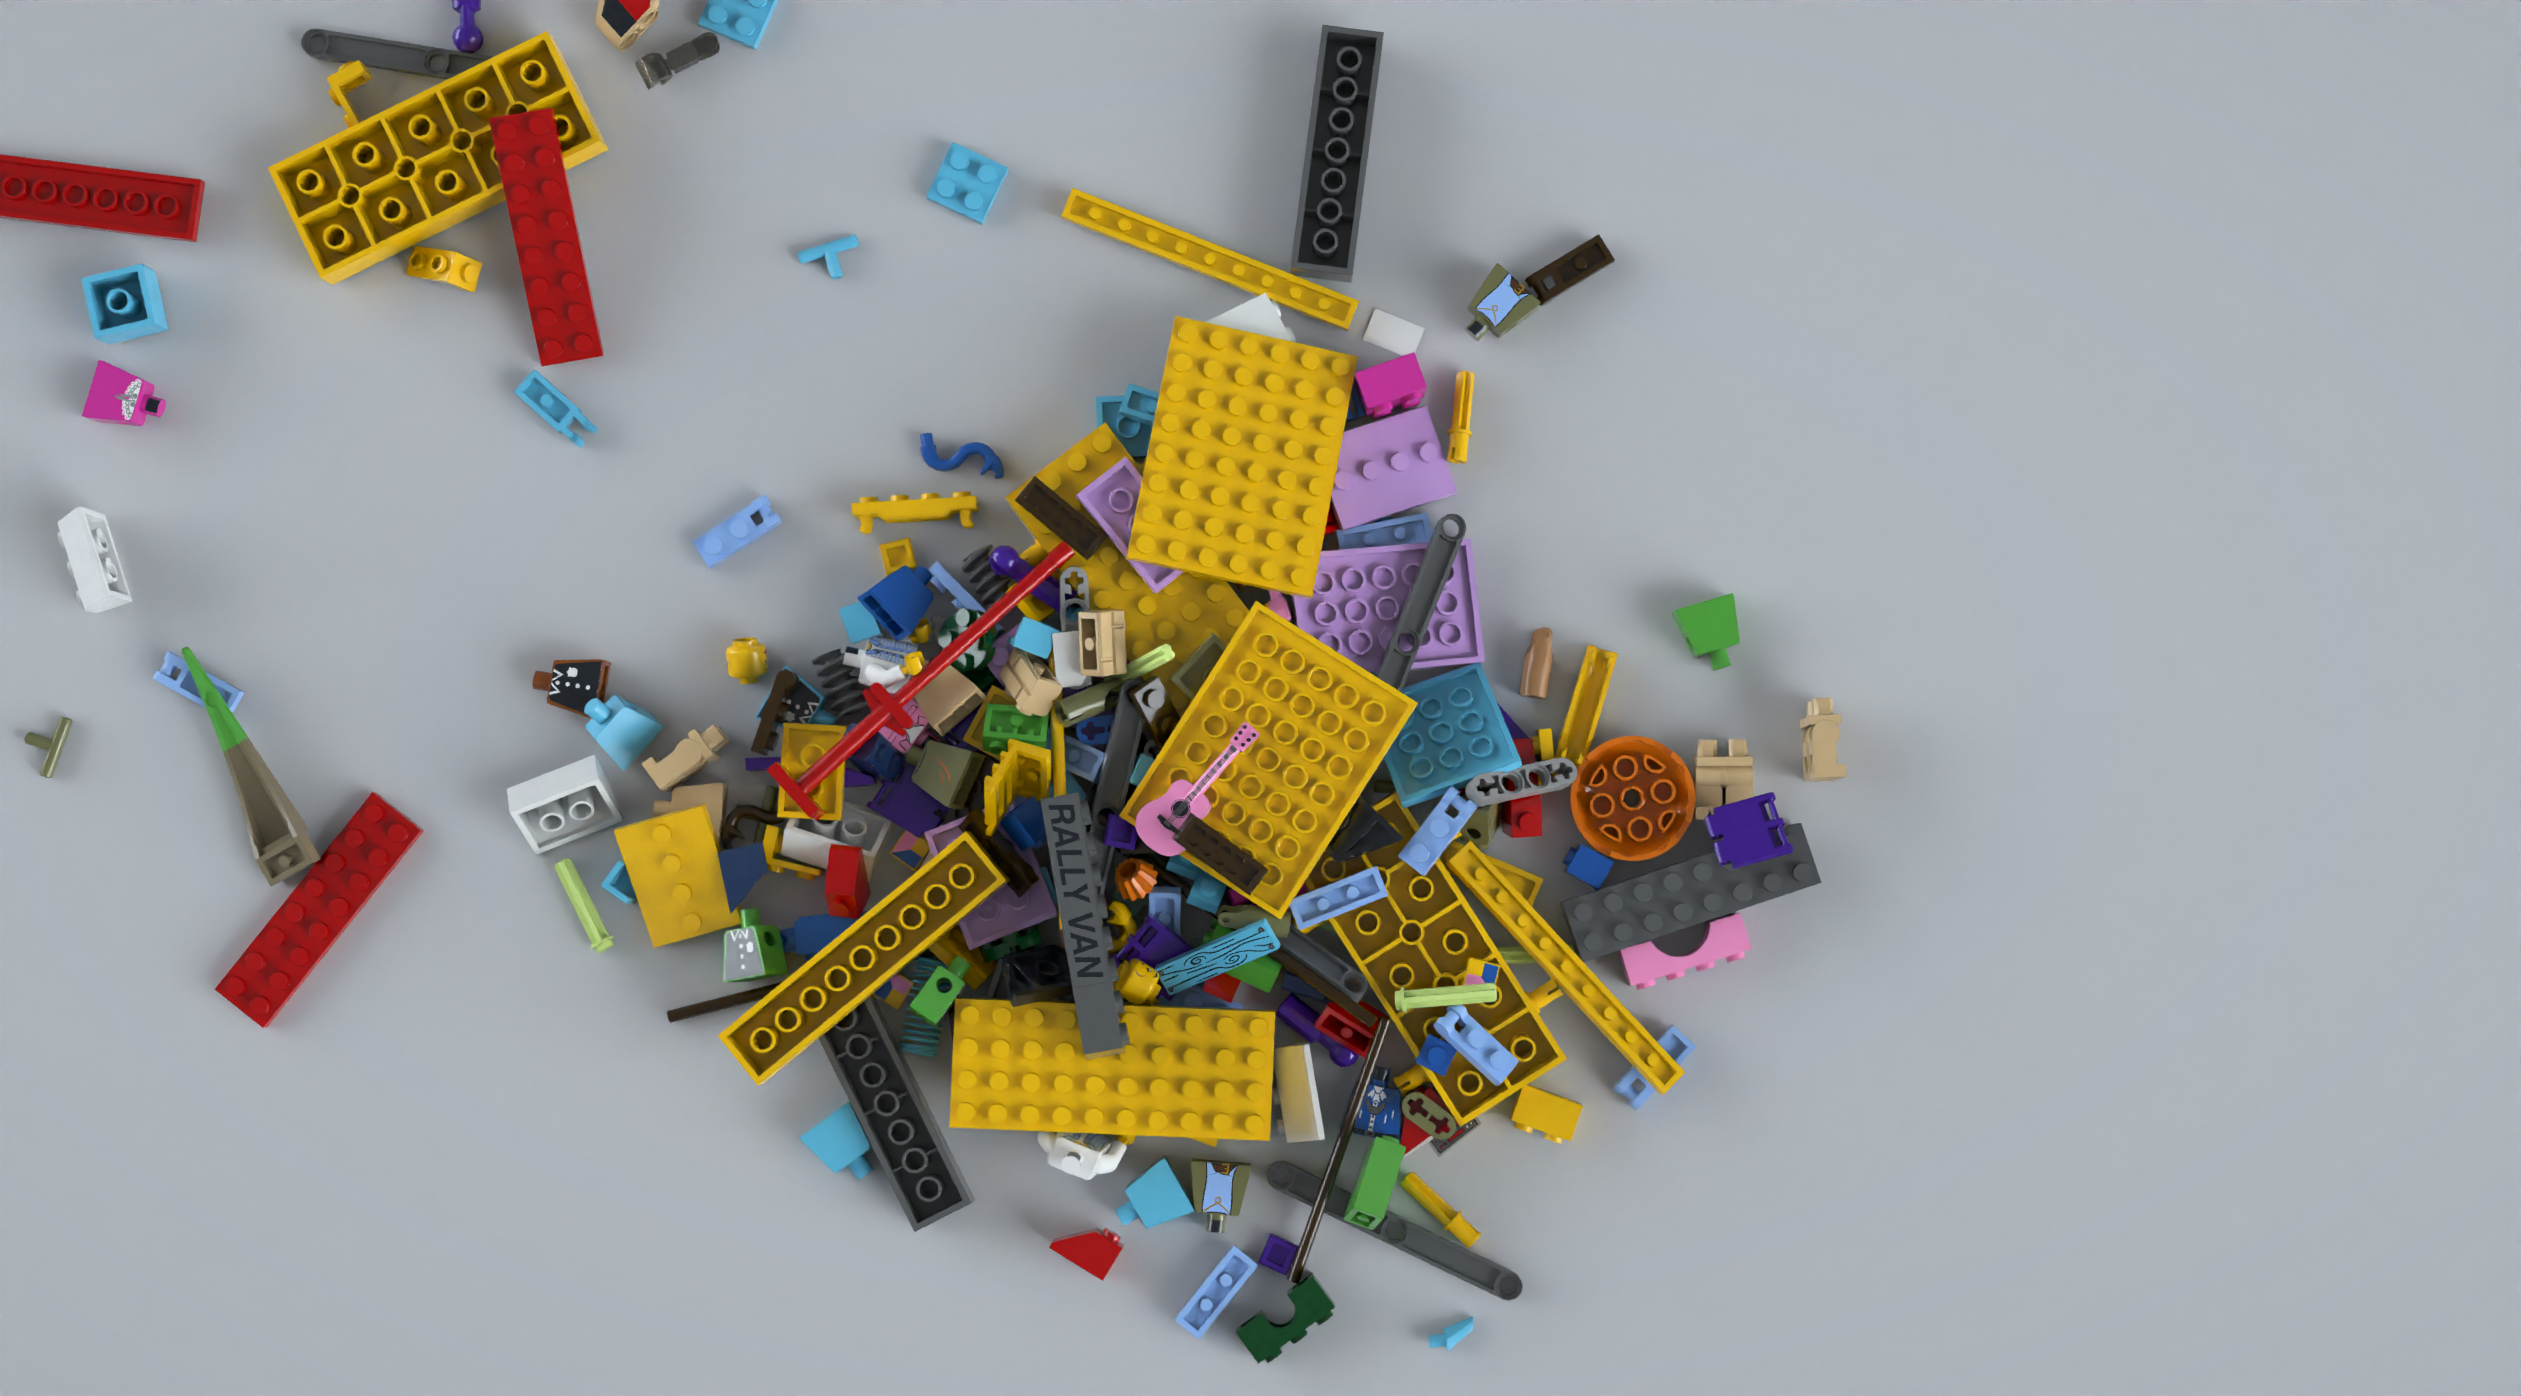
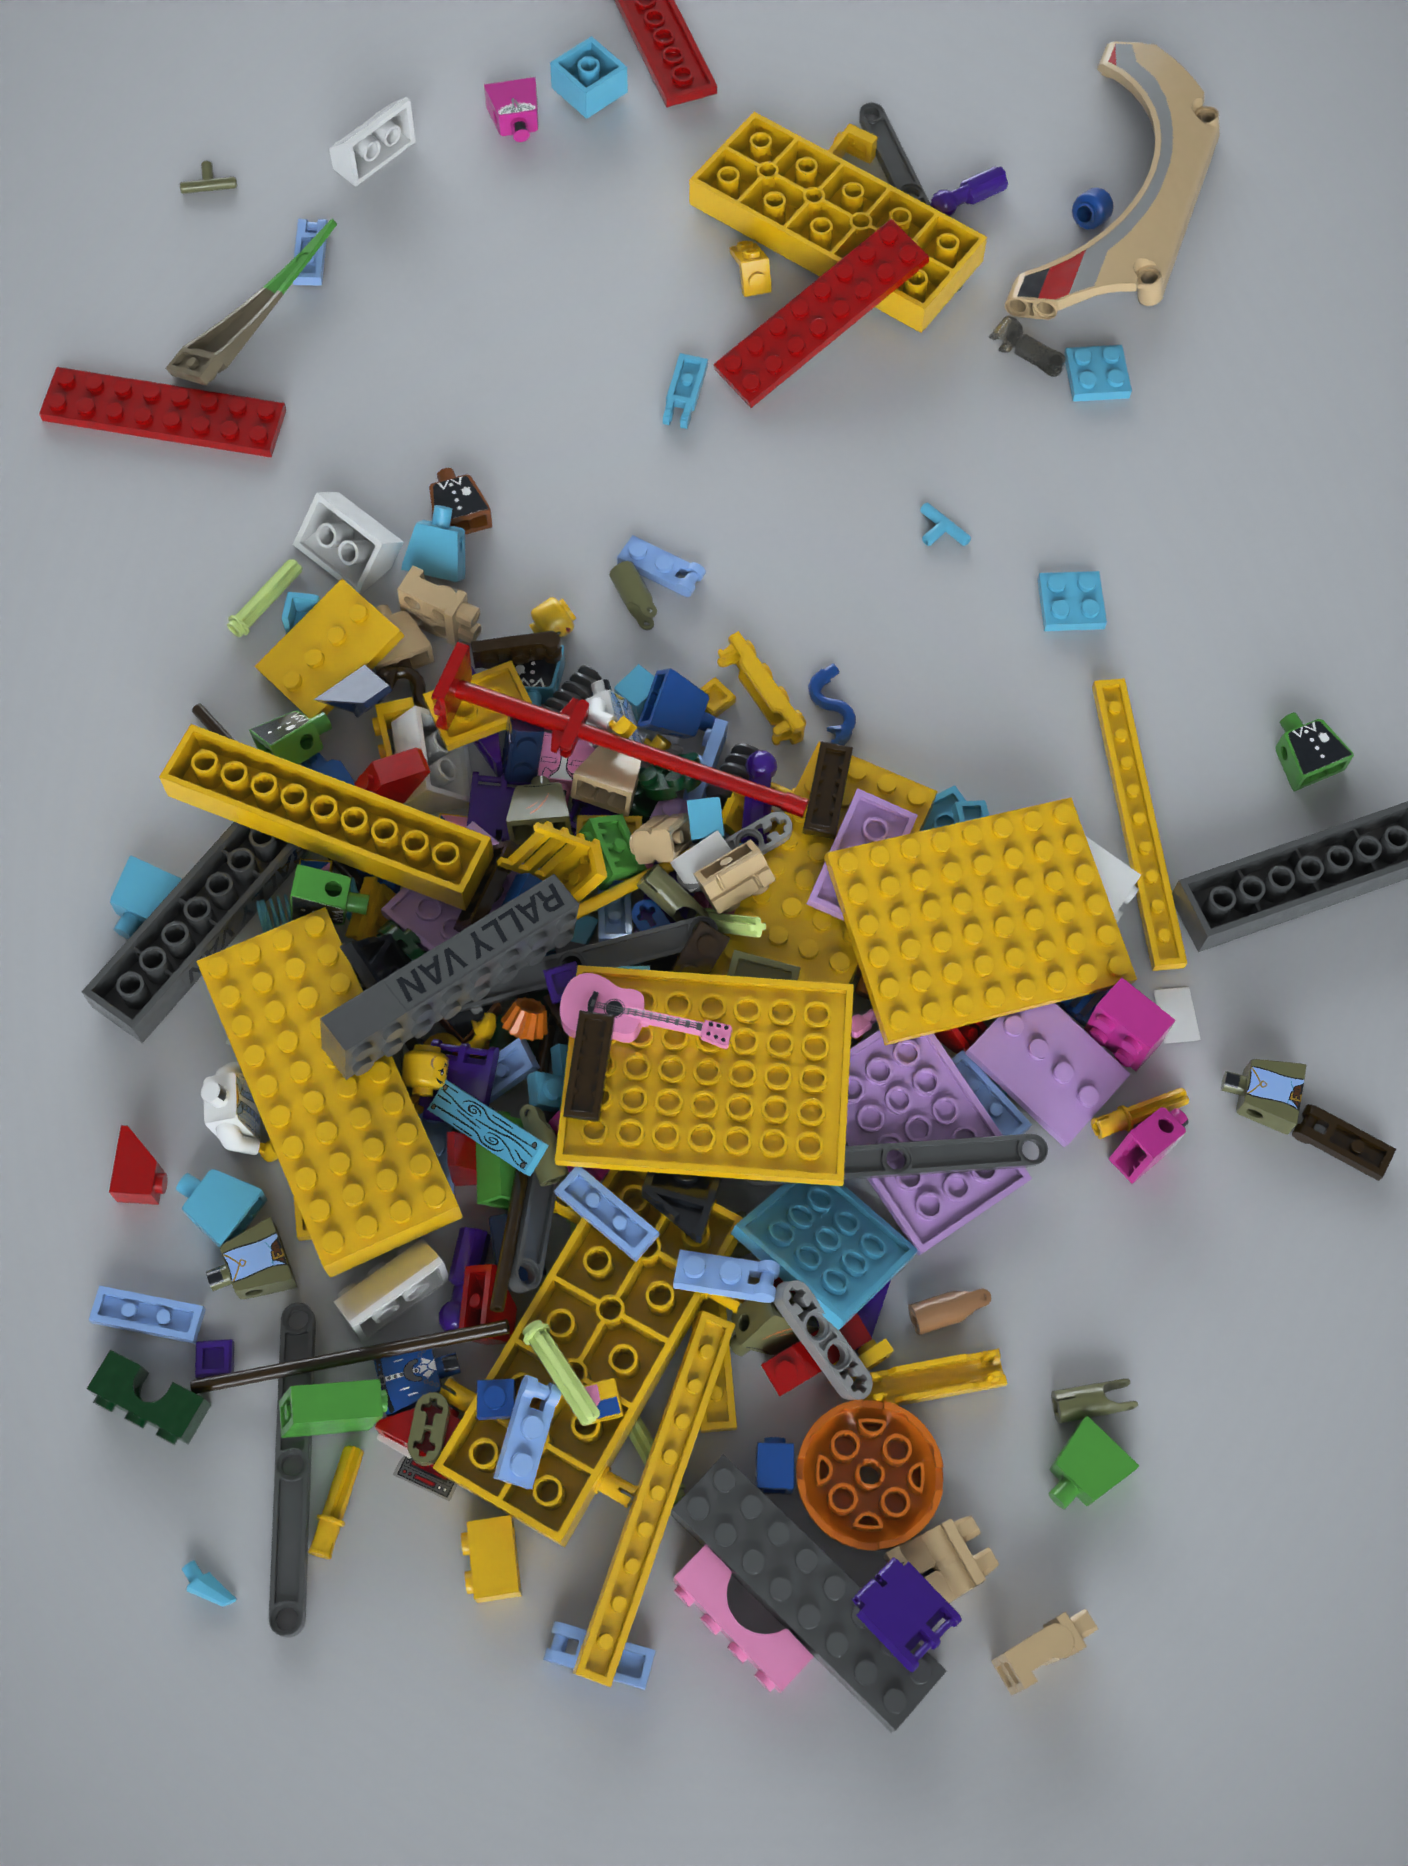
camera: 60 degrees right, 20 degrees down
none -> olive piece [609,561,657,630]
none -> olive piece [1051,1379,1138,1424]
none -> dark pink torso [1109,1107,1188,1184]
none -> torso [1276,712,1354,792]

